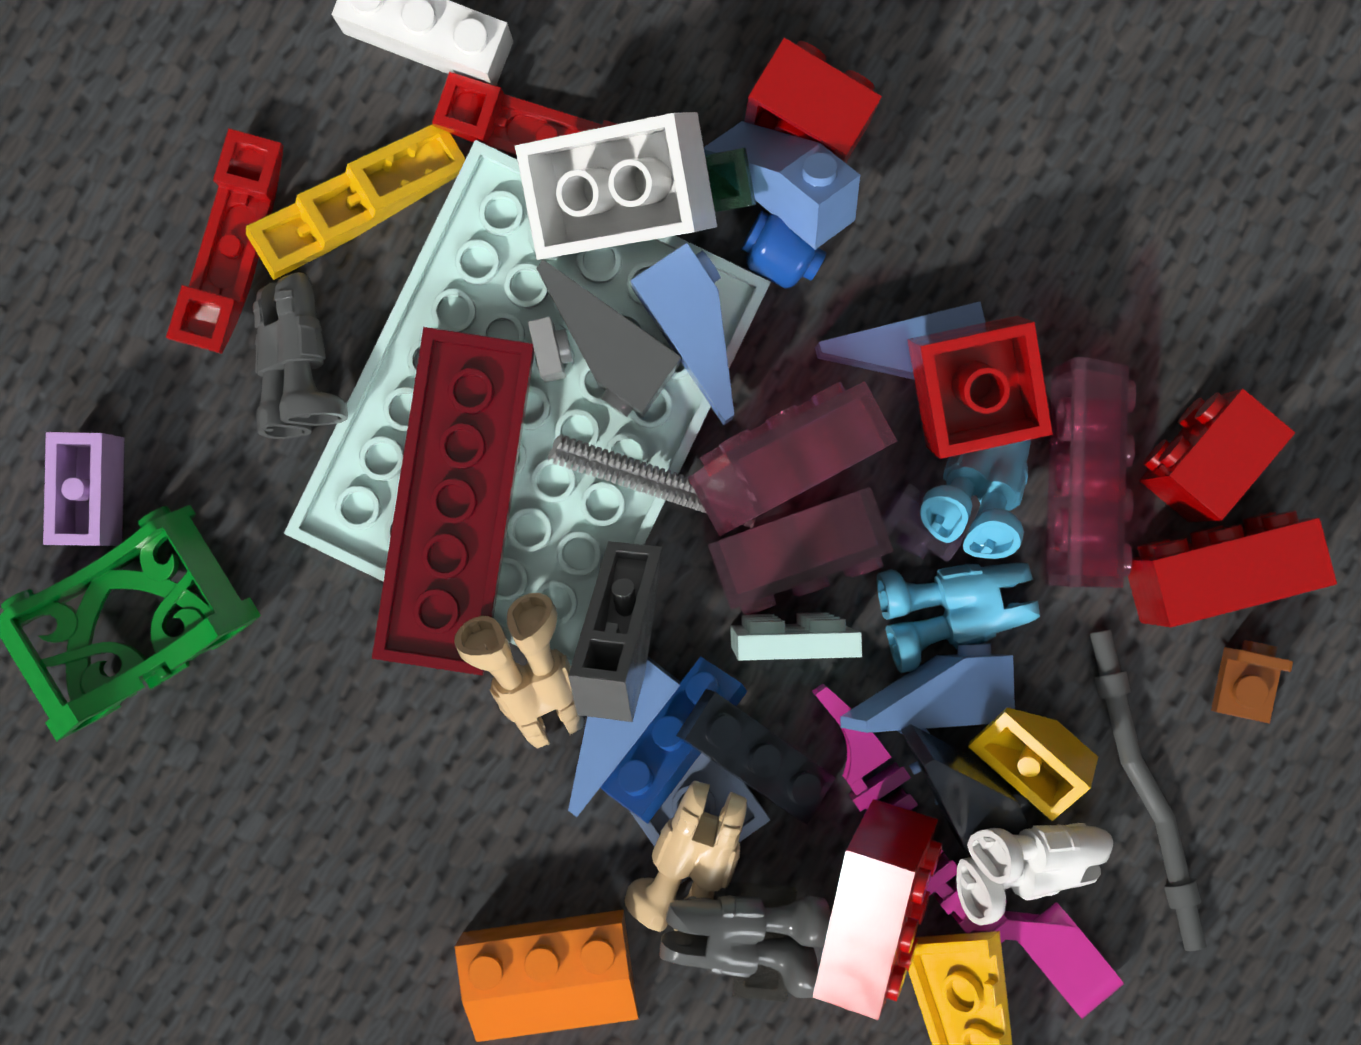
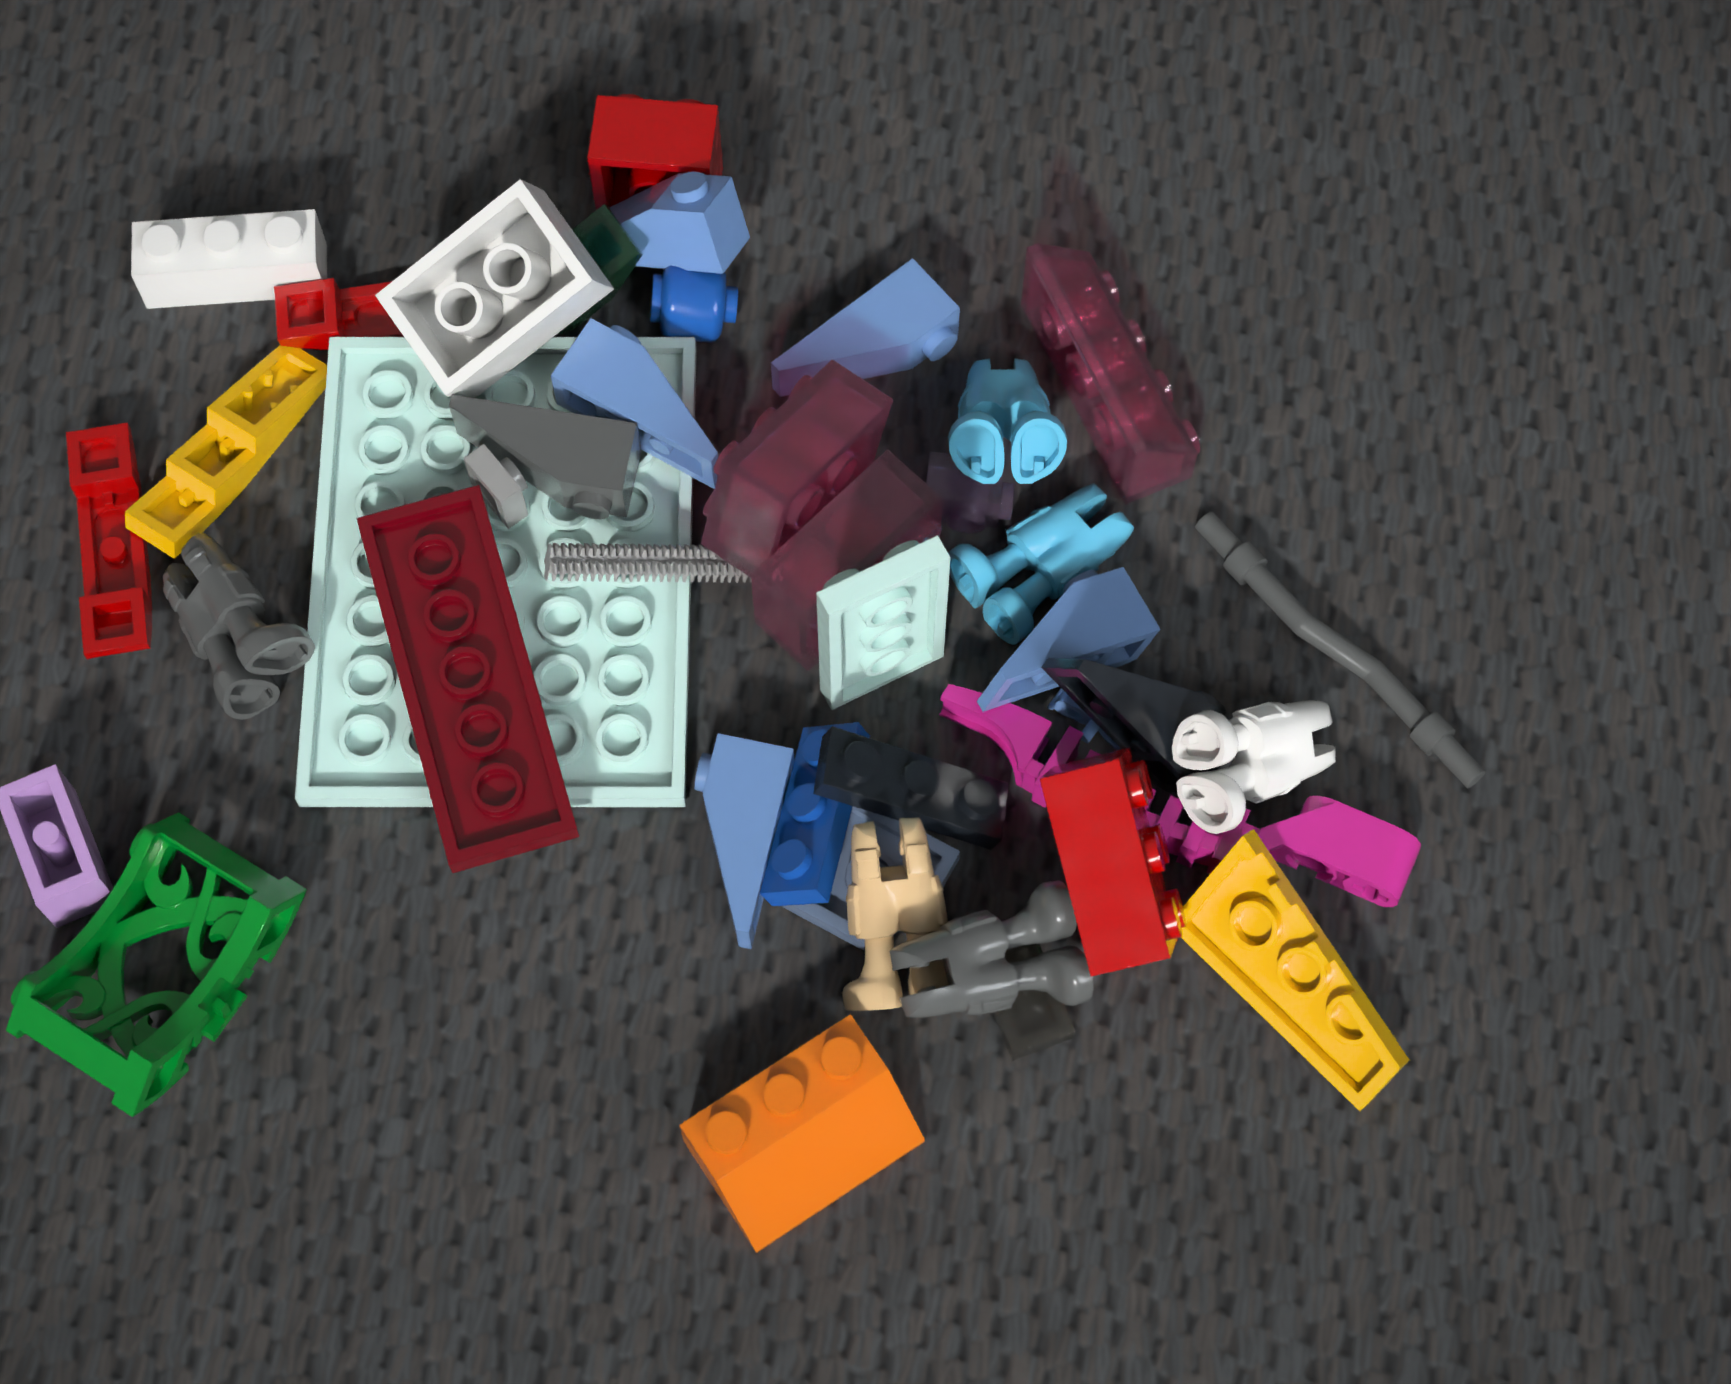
camera: 20 degrees left, 20 degrees down
tan piece [454,593,584,748] -> none
dark grey slope [568,541,663,722] -> none
red brick [907,316,1053,459] -> none
yellow slope [968,707,1098,821] -> none
red brick [1124,510,1337,628] -> none
red brick [1139,388,1295,522] -> none
dark orange bracket [1211,640,1294,724] -> none

